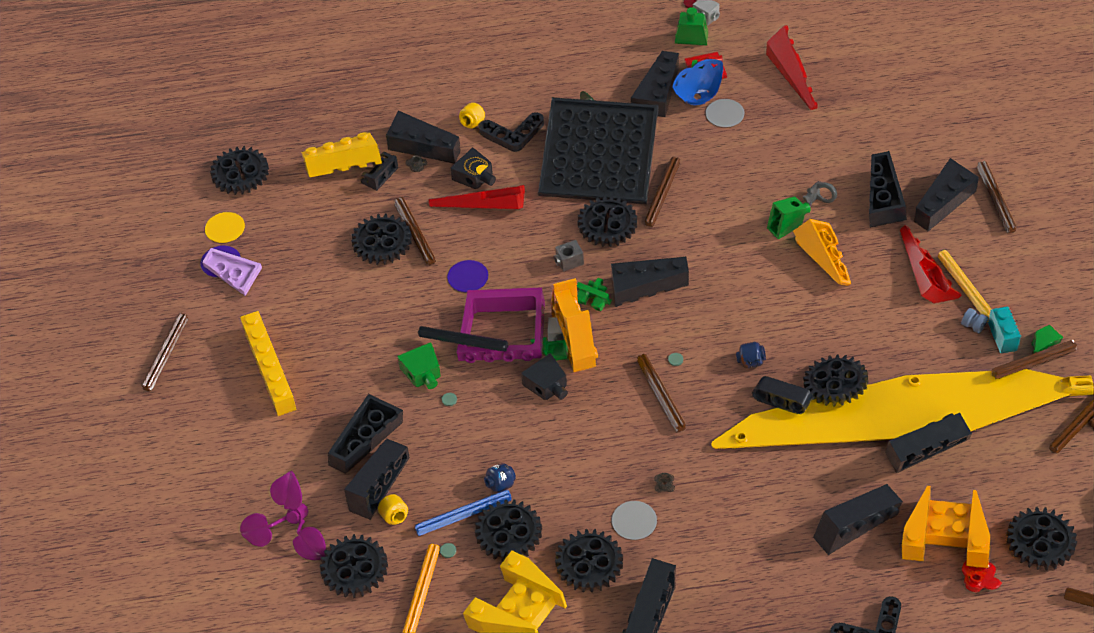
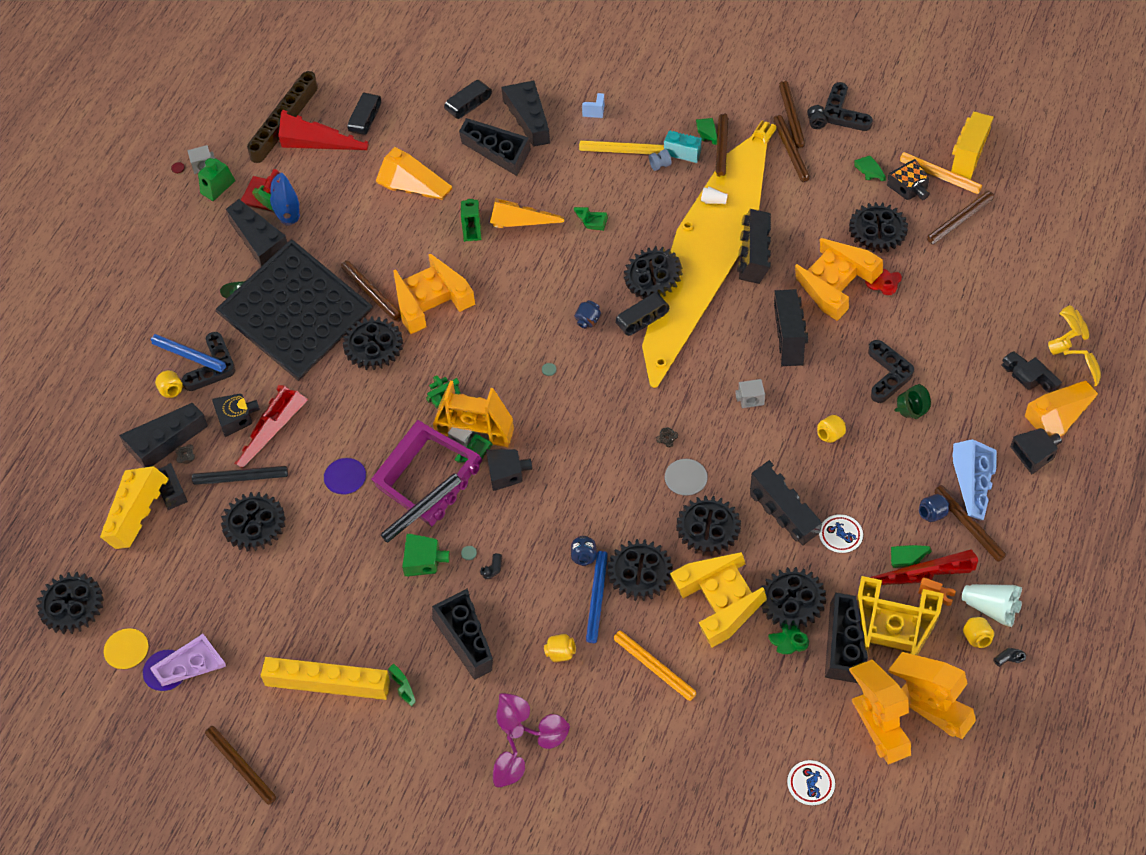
camera: 60 degrees left, 5 degrees up
black gear [320,534,388,598] -> none
black wedge [344,438,410,520] -> none
reddish brown axle [394,197,436,266] -> none
sand green piece [440,543,456,558] -> none
flat silver brick [554,240,584,272] -> none
black wedge [611,256,689,307] -> none
reddish brown axle [637,354,686,432] -> none
light grey sticker [706,99,745,127] -> none
dark grey piece [803,181,837,208] -> none
red wedge [900,225,962,304] -> none
reddish brown axle [977,161,1017,233] -> none
none -> blue axle [151,334,226,372]
none -> black axle [192,466,288,485]
none -> dark brown beam [247,71,318,163]
none -> black beam [348,92,381,135]
none -> light orange wedge [376,147,452,200]
none -> green slope [388,663,416,707]
none -> light orange wedge [393,254,475,335]
none -> black beam [444,79,492,119]
none -> black arm [480,553,502,579]
none -> green slope [574,207,608,231]
none -> light blue panel [582,93,605,118]
none -> white cone [701,186,728,204]
none -> light grey brick [735,379,765,408]
none -> yellow head [817,415,846,443]

